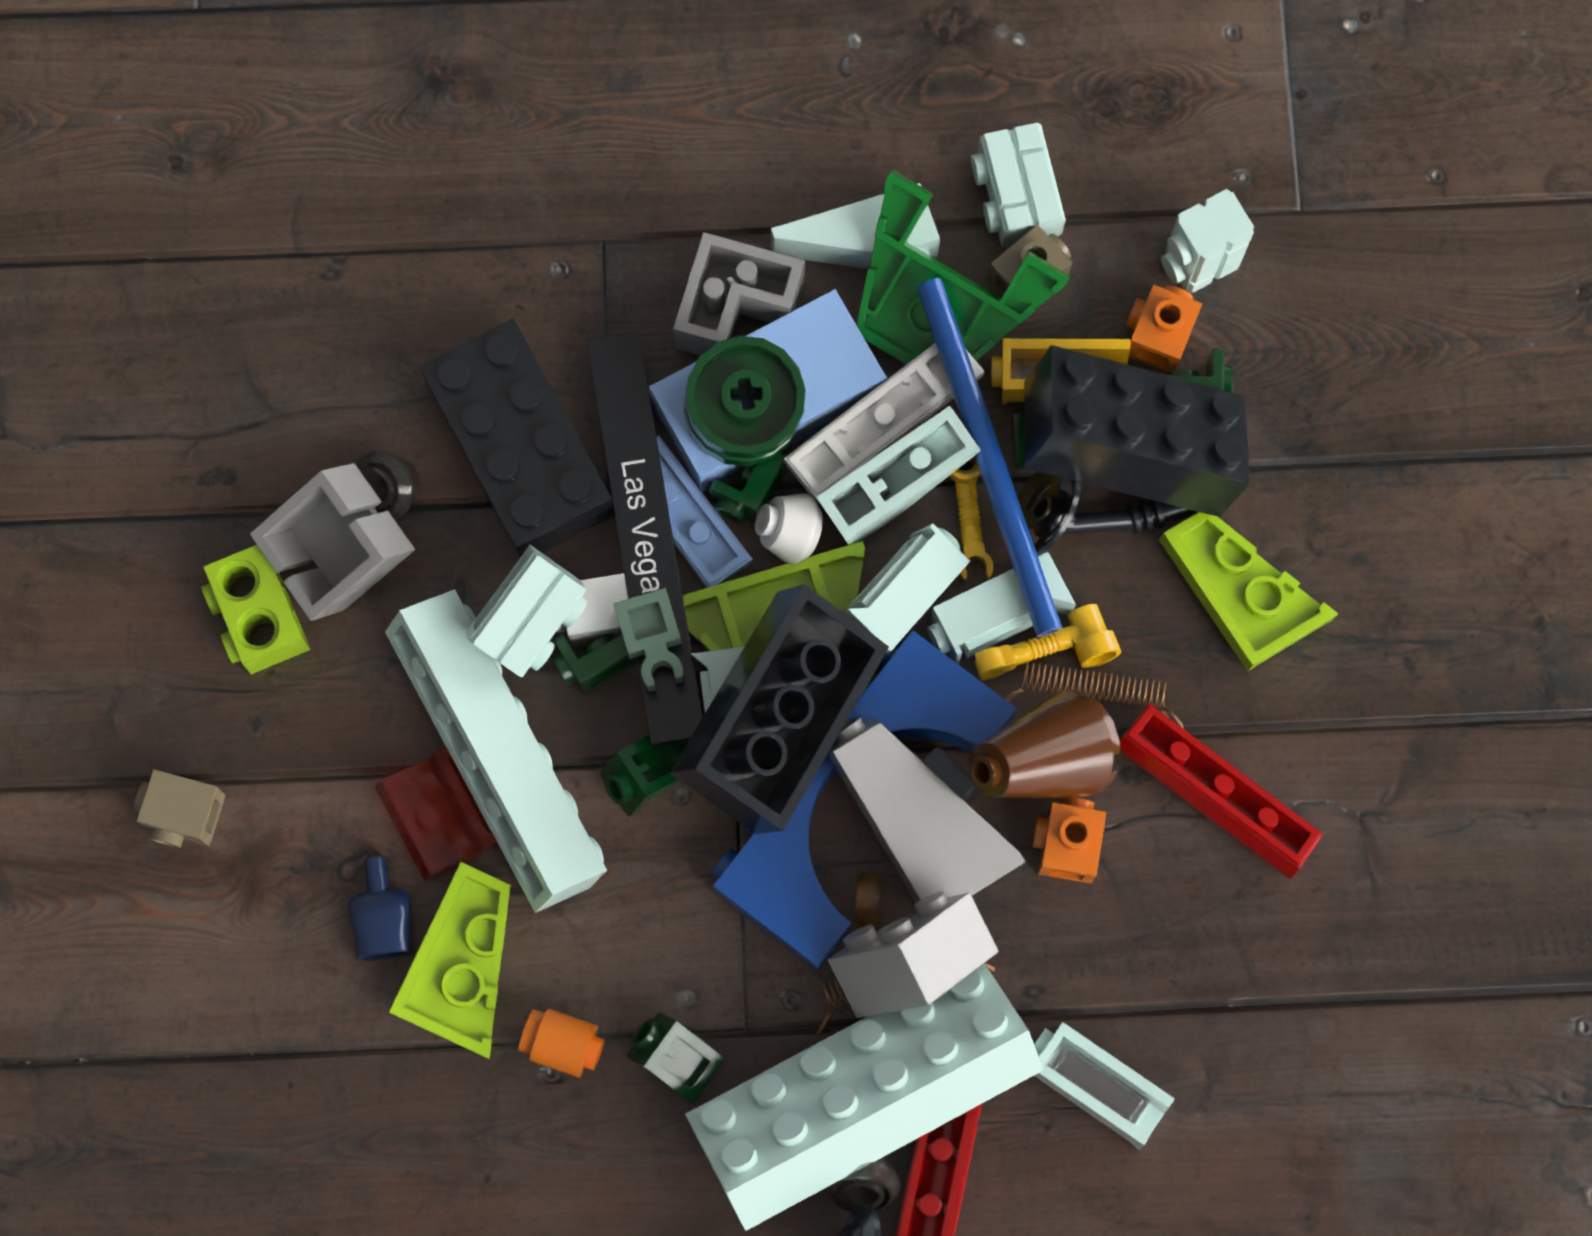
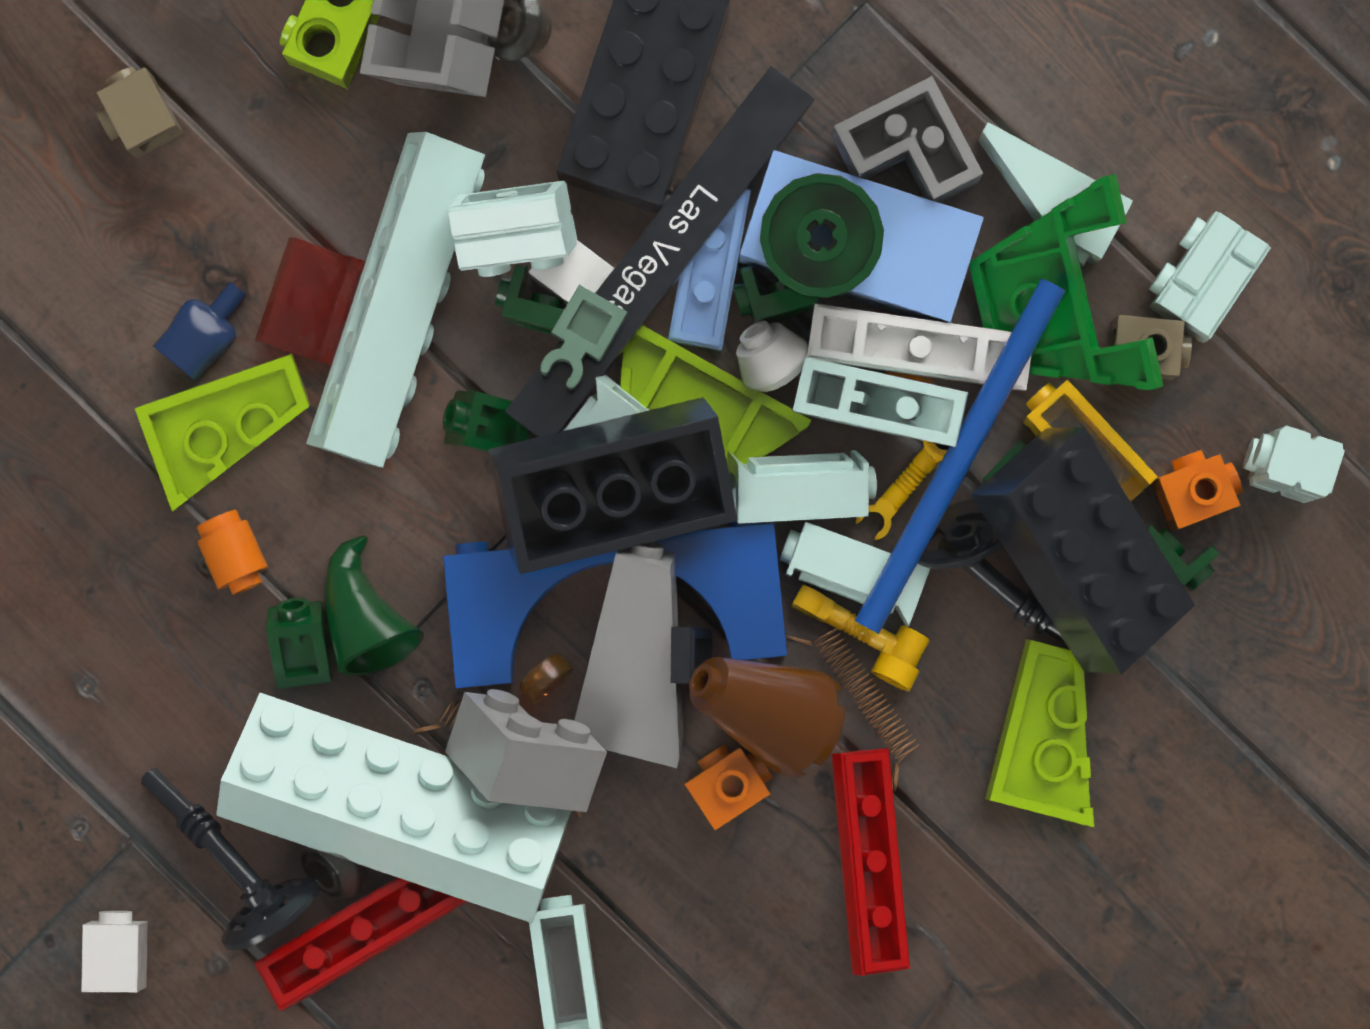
camera: 50 degrees right, 10 degrees up
none -> dark green hat [324,535,424,676]

